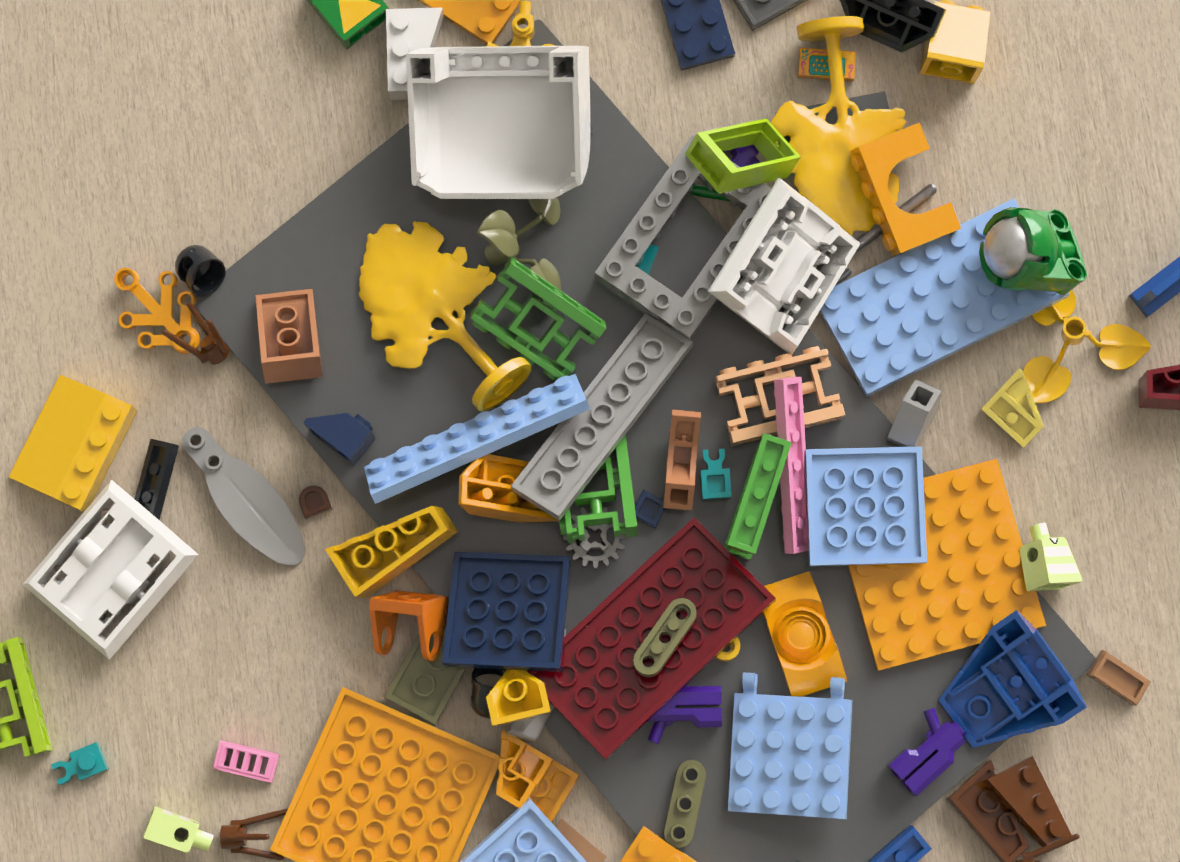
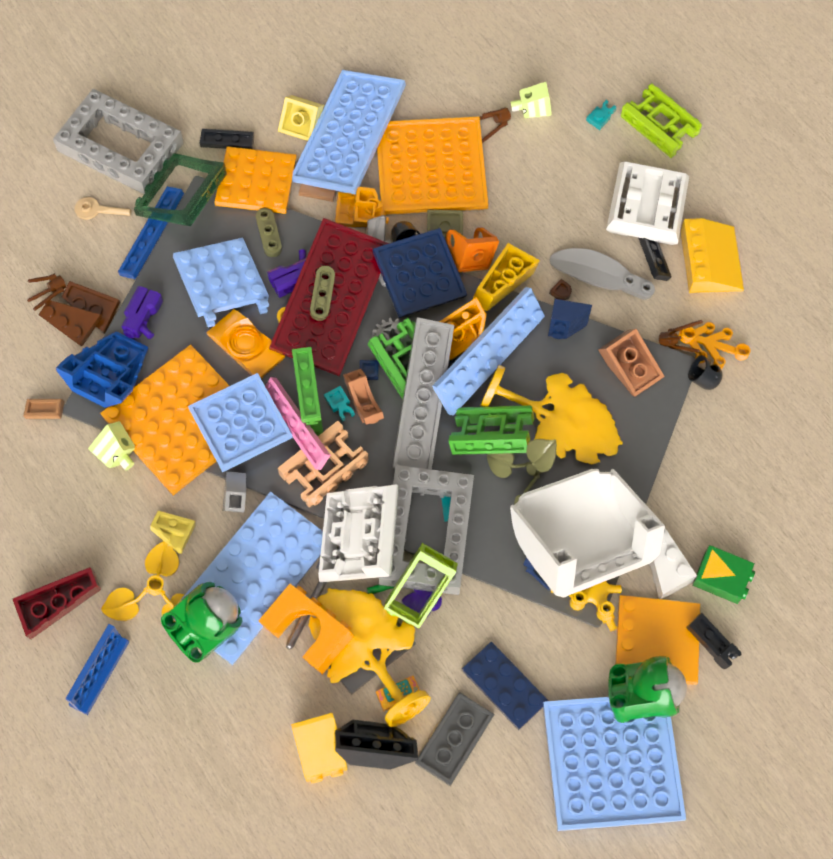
camera: 155 degrees right, 15 degrees down
bright pink slope [213,740,280,783] -> none
yellow slope [486,669,551,726] -> none

